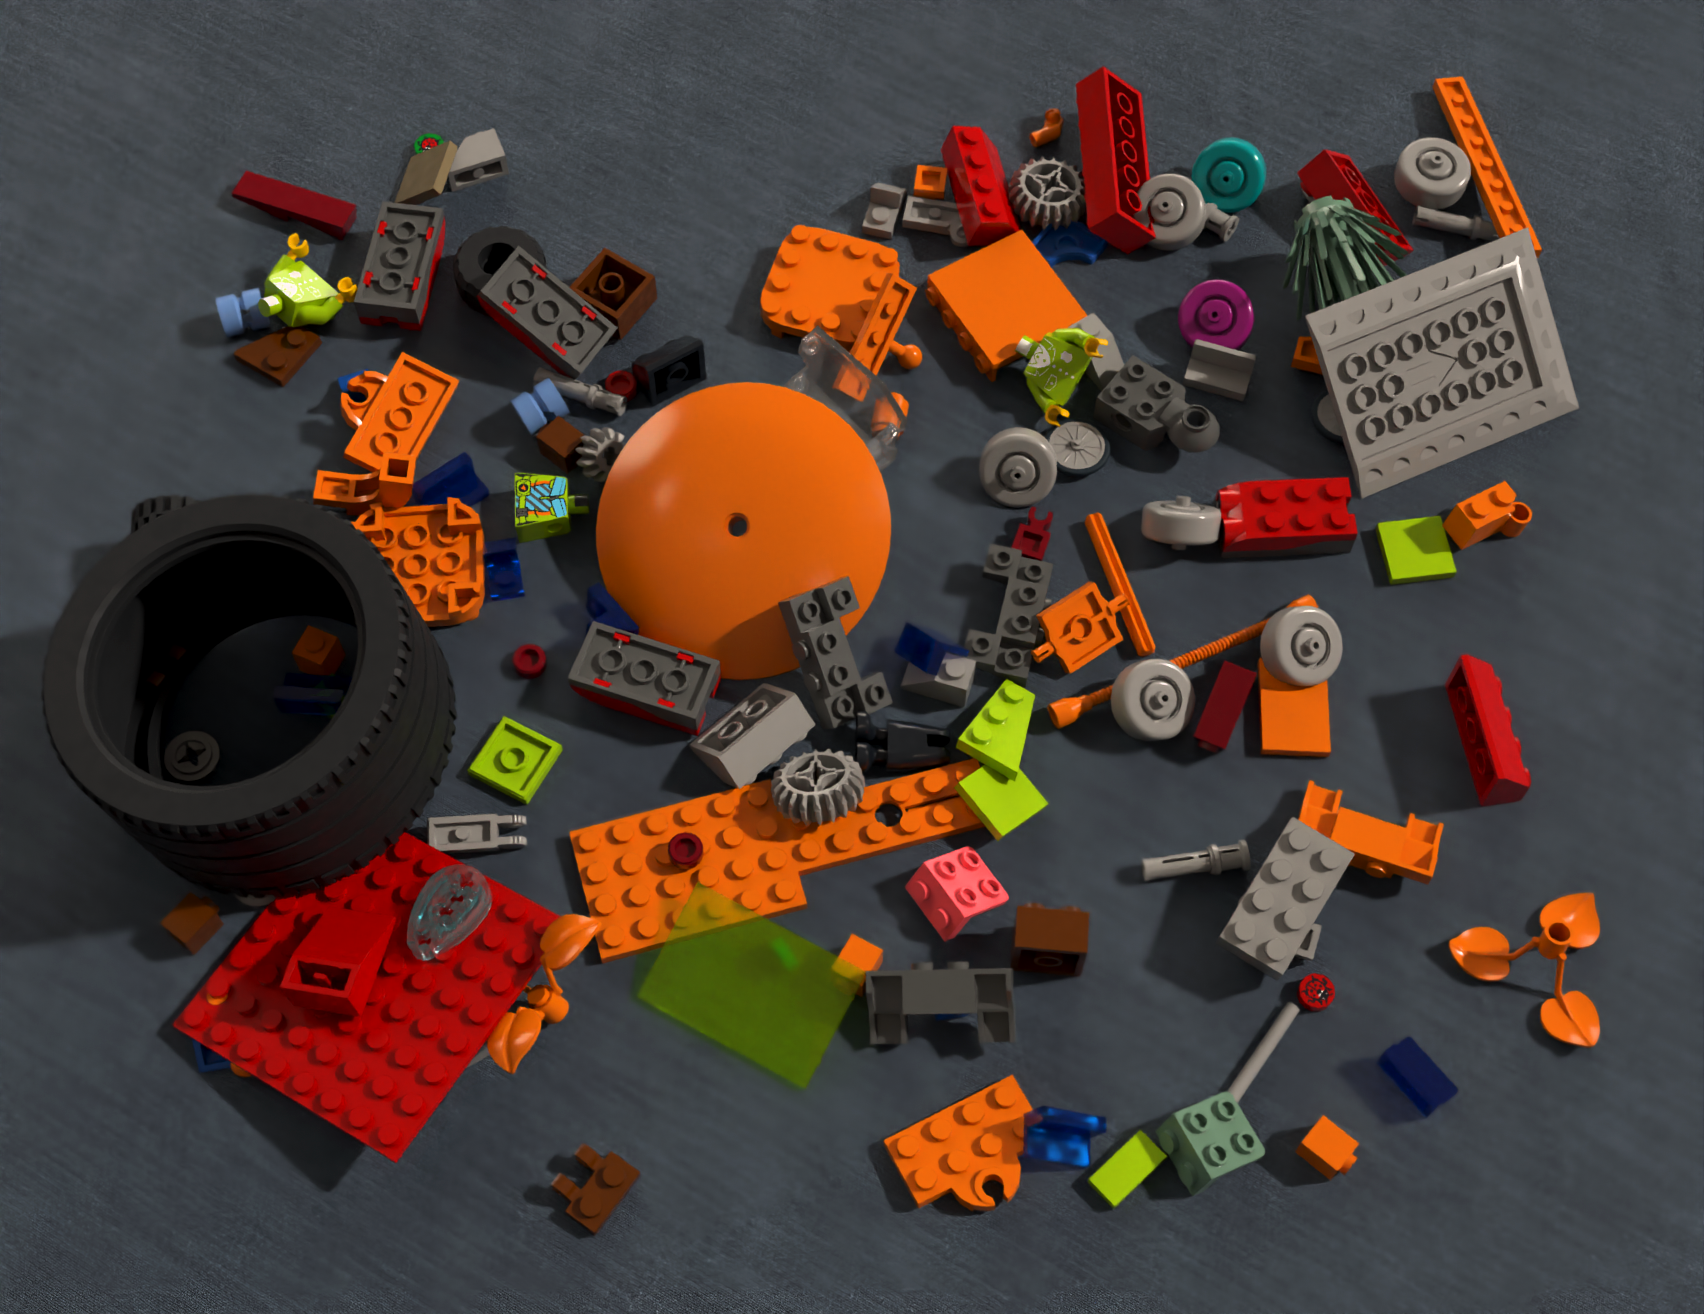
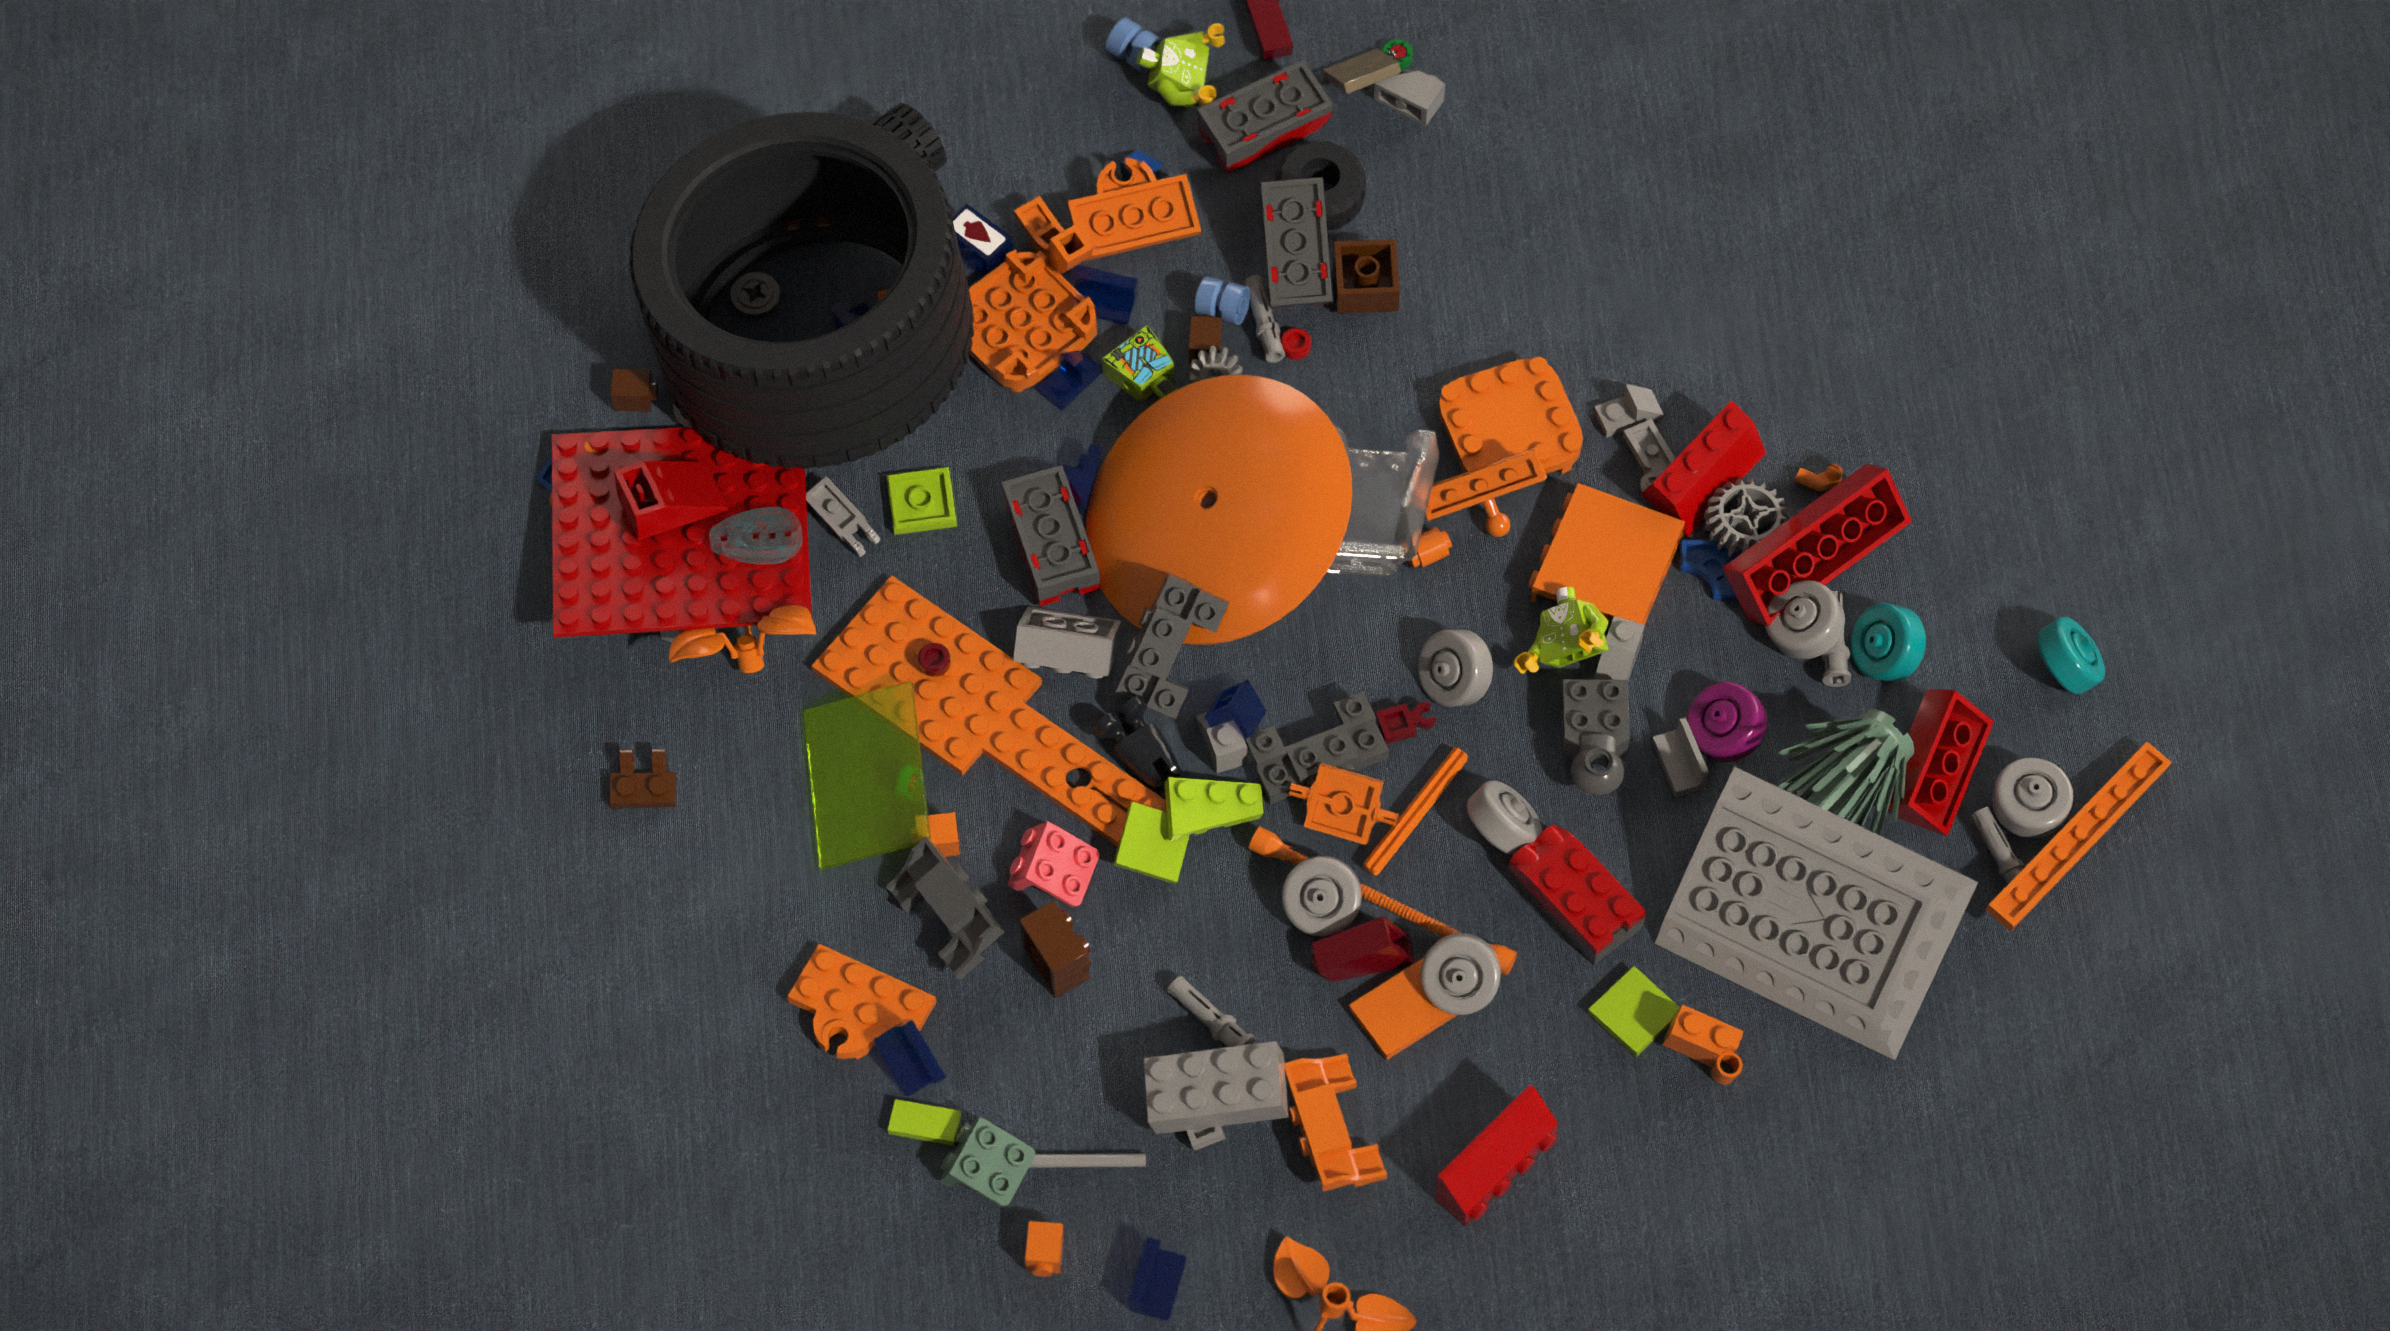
camera: 55 degrees right, 0 degrees up
reddish brown wing [233,326,322,387] -> none
dark red tile [512,644,547,679] -> none
black slope [631,335,707,407] -> none
light grey gear [771,748,865,826] -> none
orange tile [914,165,947,200] -> none
light grey wheel [1045,418,1110,477] -> none
tile [1297,973,1335,1012] -> none
none -> teal wheel [2037,617,2105,695]

